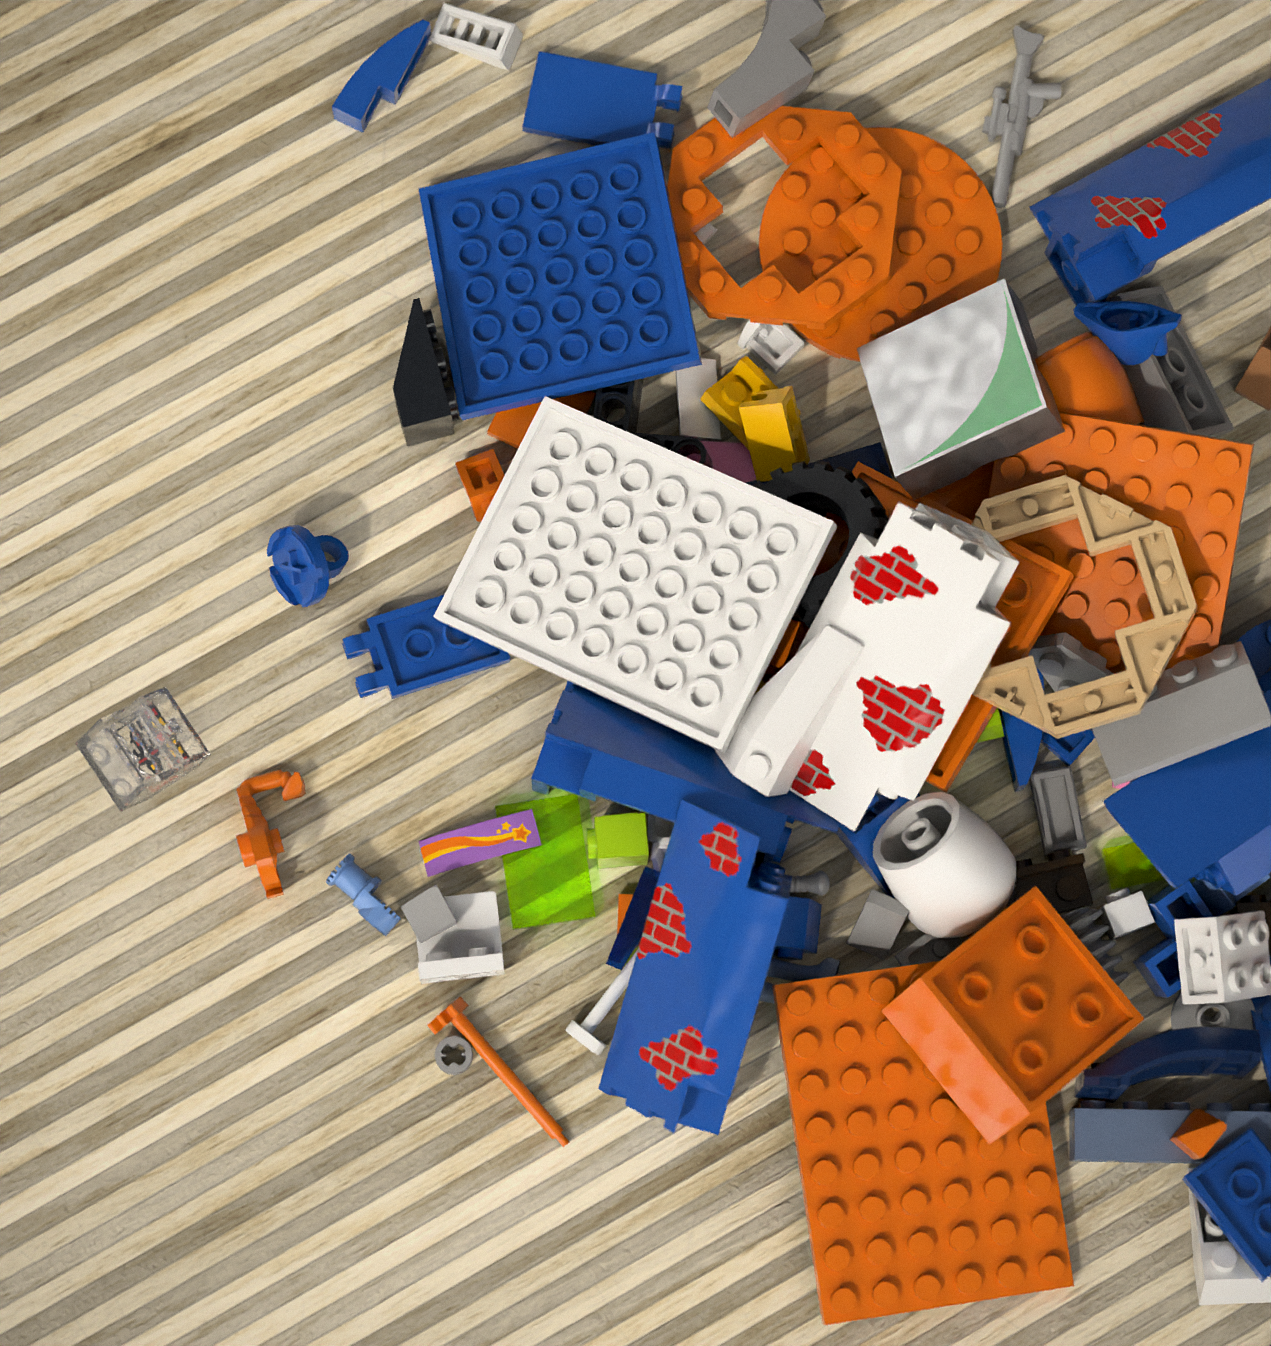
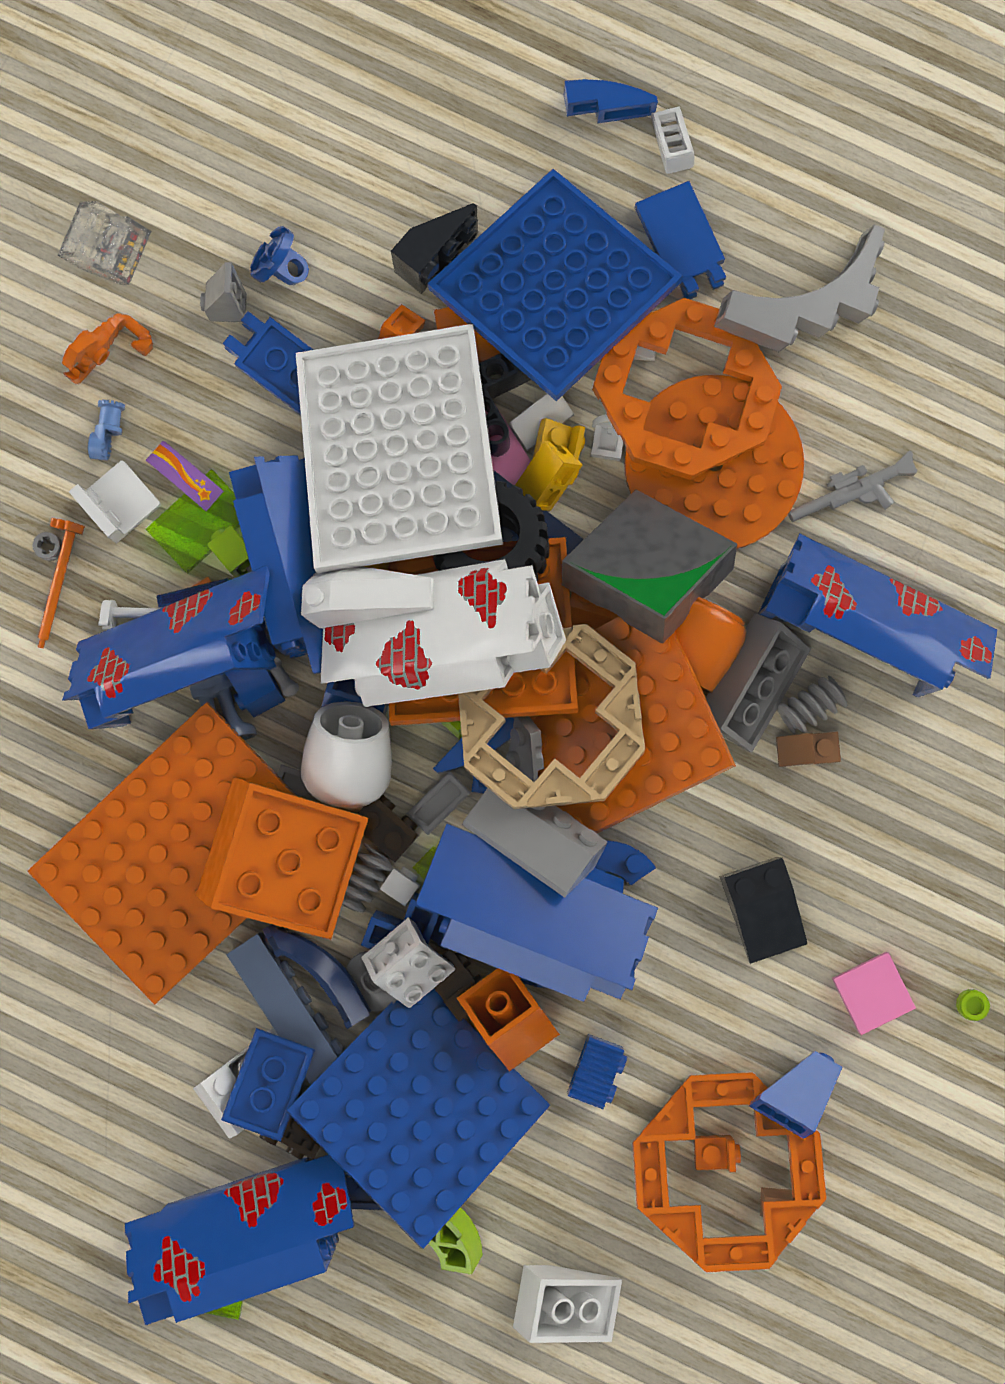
camera: 60 degrees right, 5 degrees up
light grey slope [400,884,458,944] -> none
light grey tile [846,890,909,960] -> none
blue hat [1074,301,1182,365] -> none
orange slope [1170,1109,1227,1160] -> none
none -> light grey slope [200,262,247,322]
none -> light grey piece [777,676,848,734]

